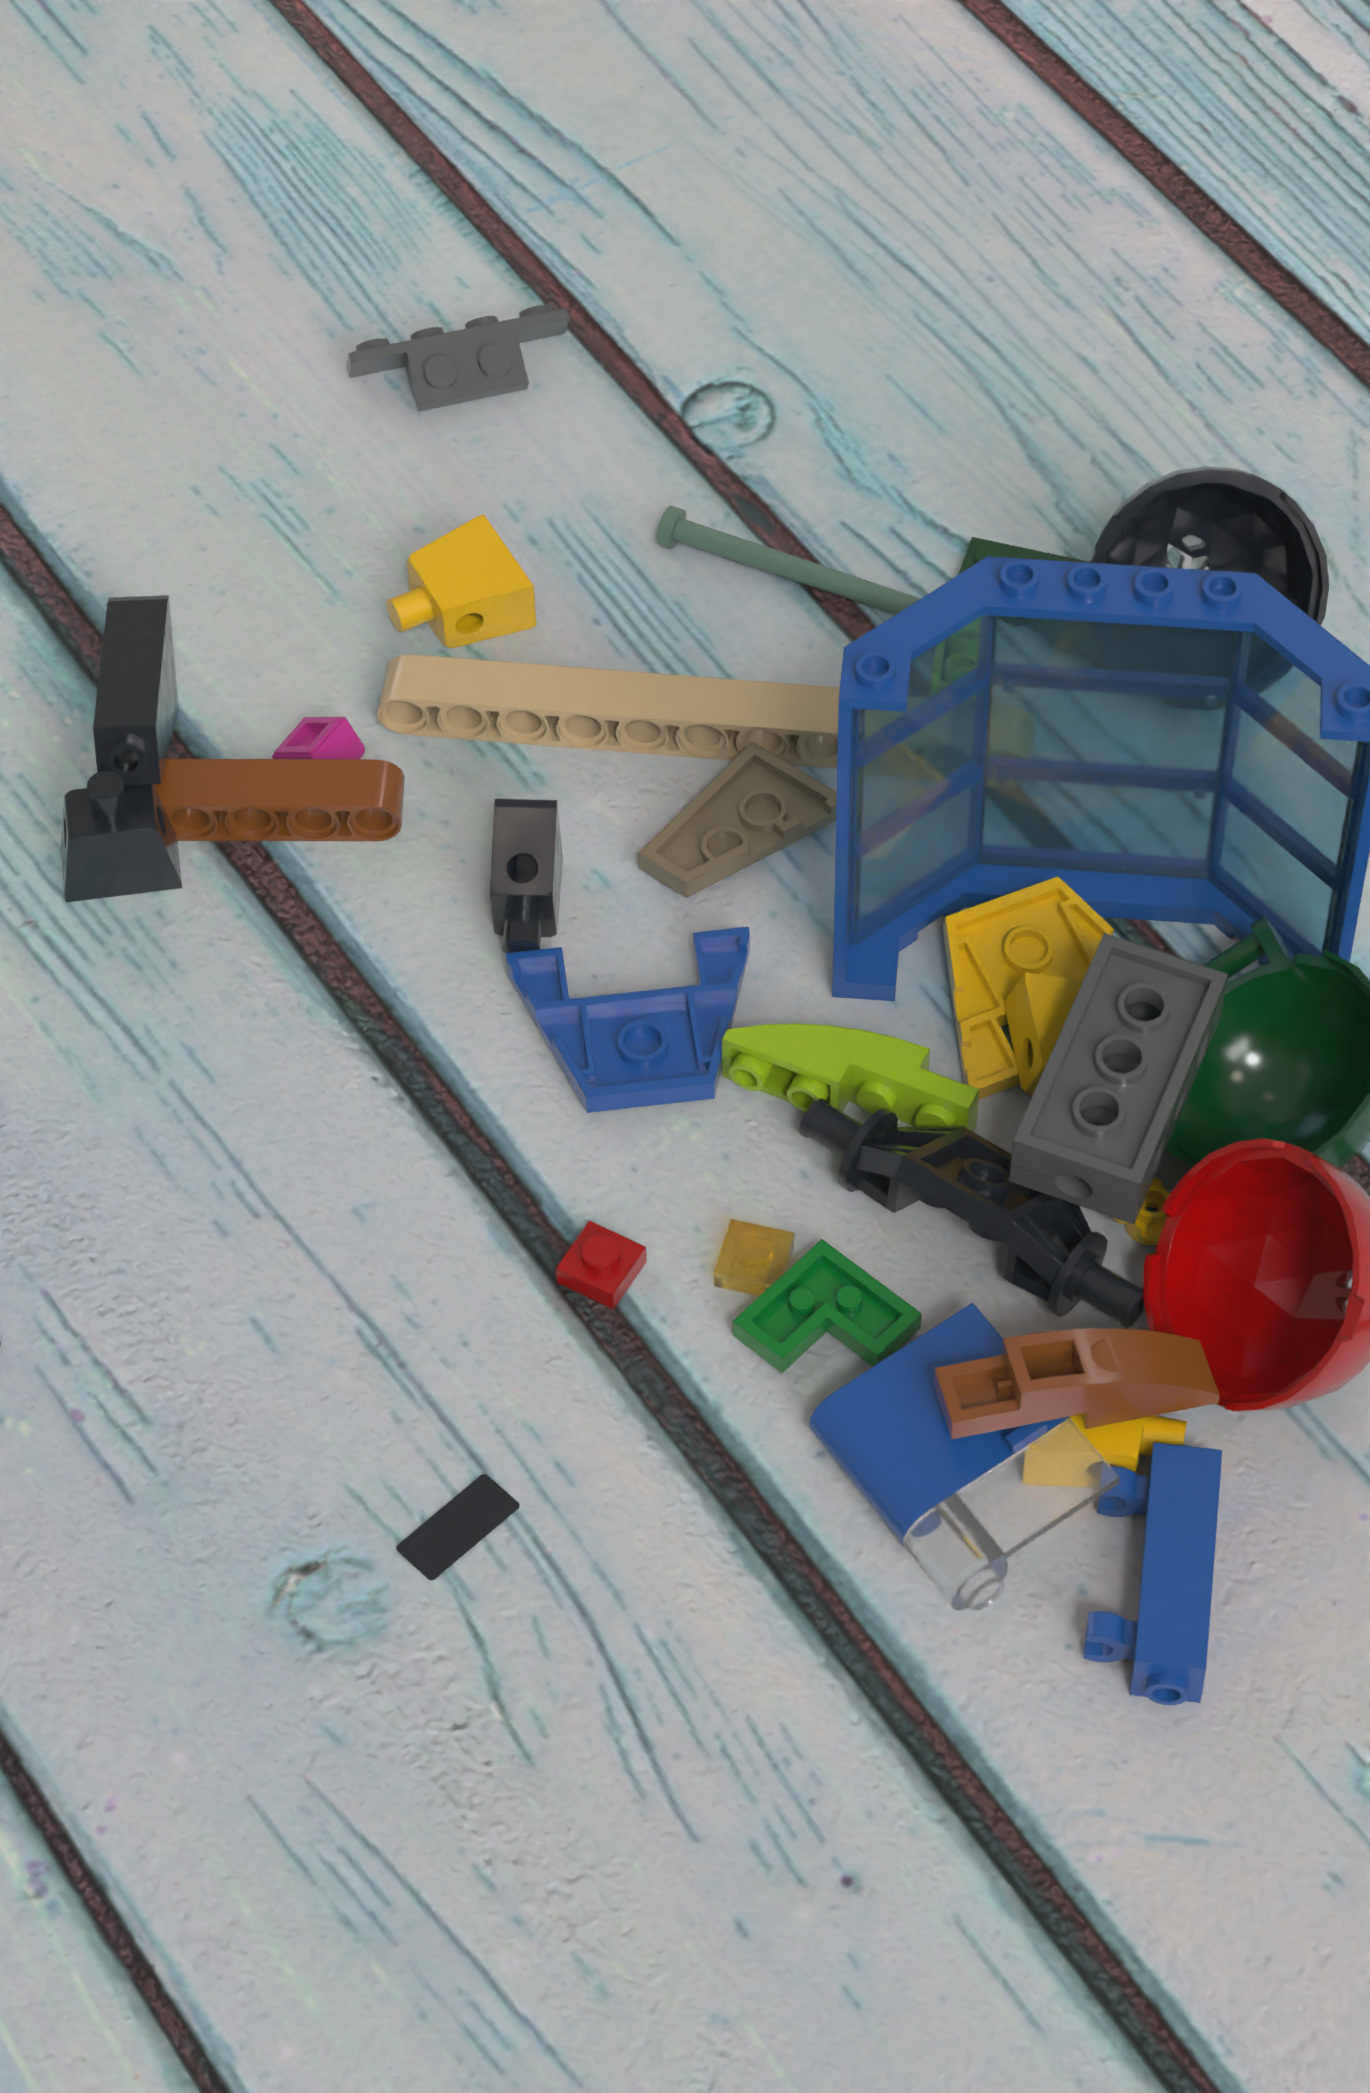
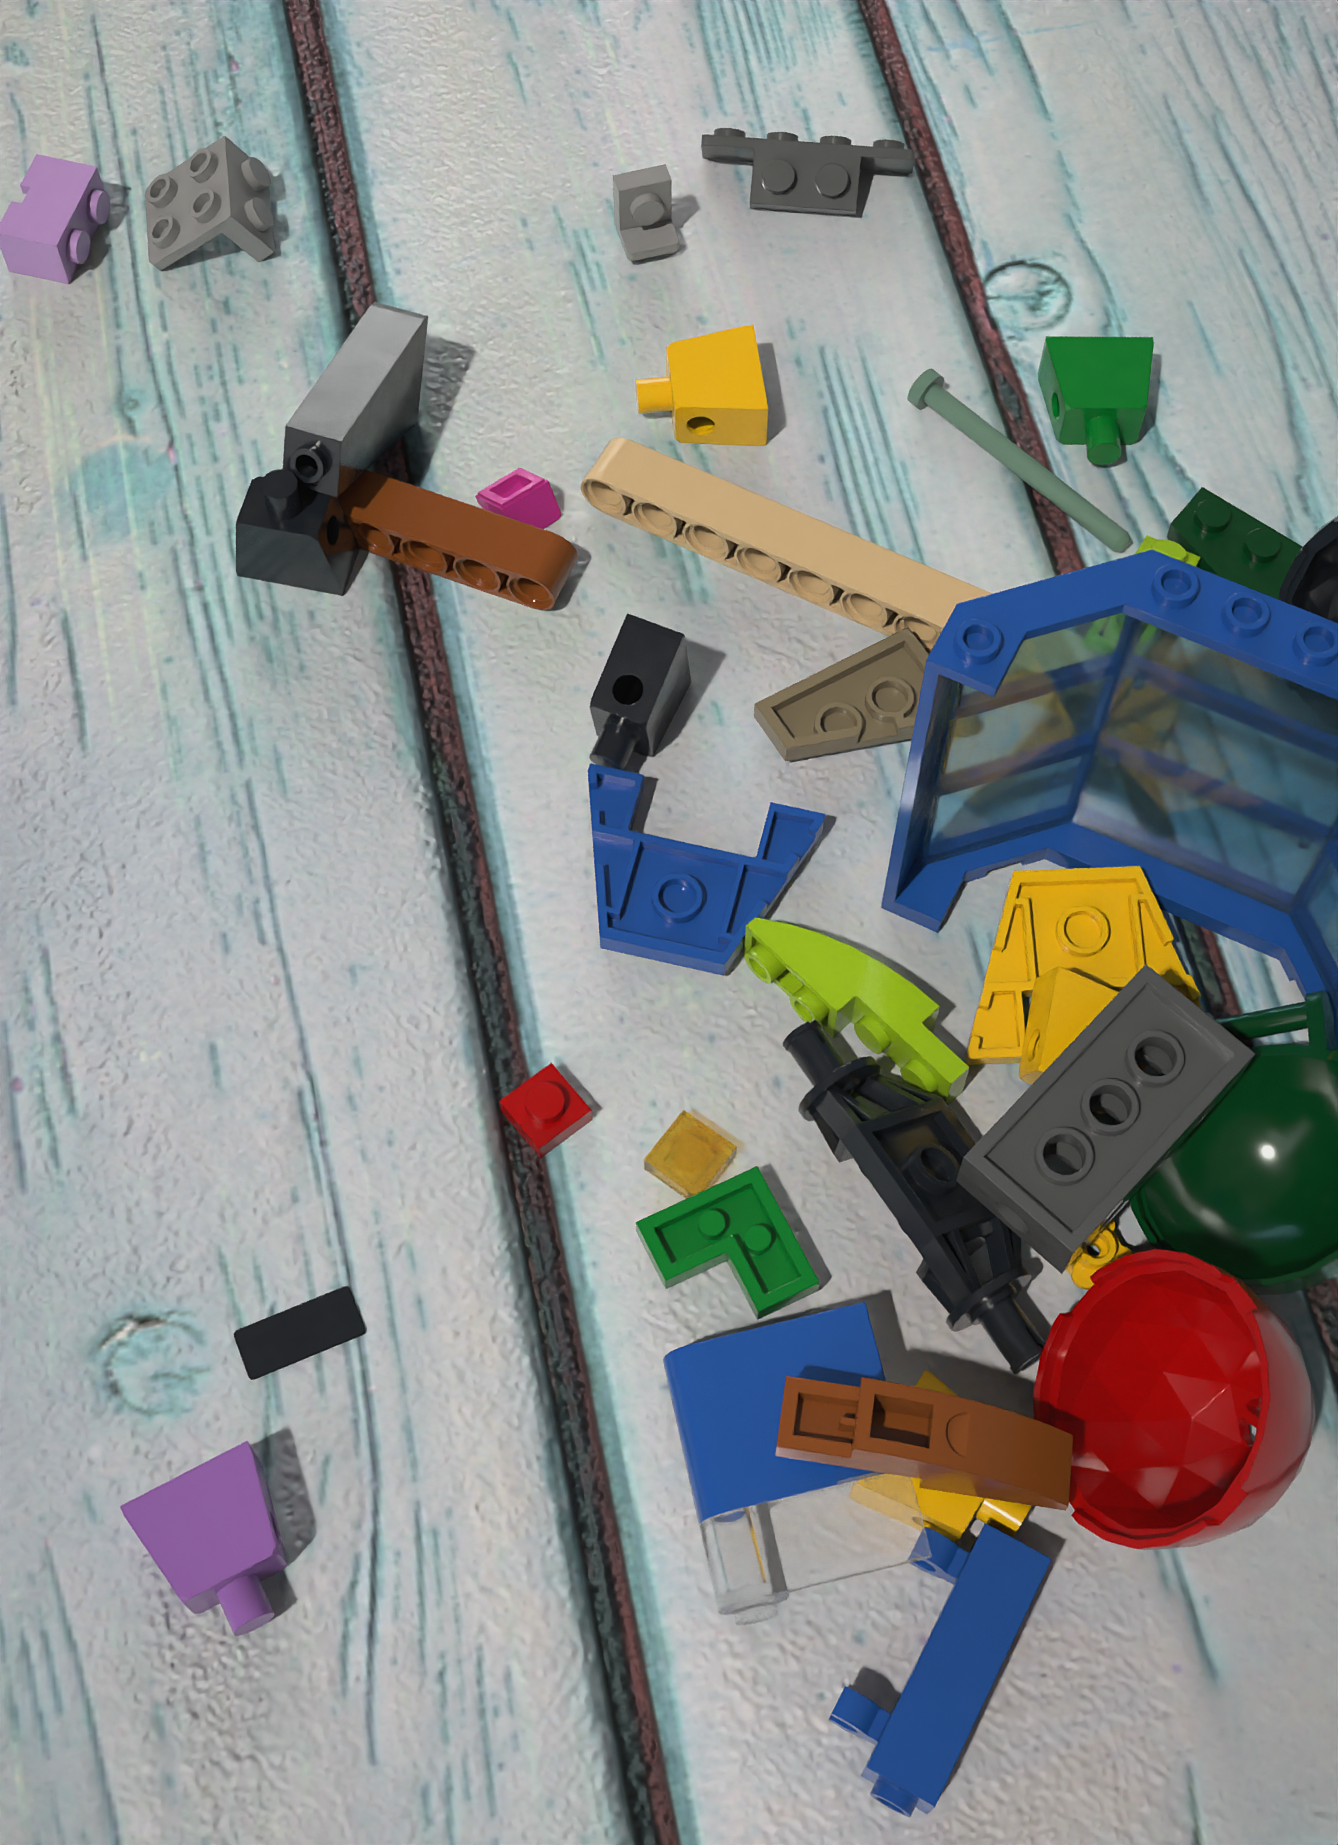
camera: 20 degrees right, 10 degrees up
none -> medium lavender torso [120,1441,288,1636]
none -> light grey bracket [613,164,679,261]
none -> green torso [1038,336,1154,465]

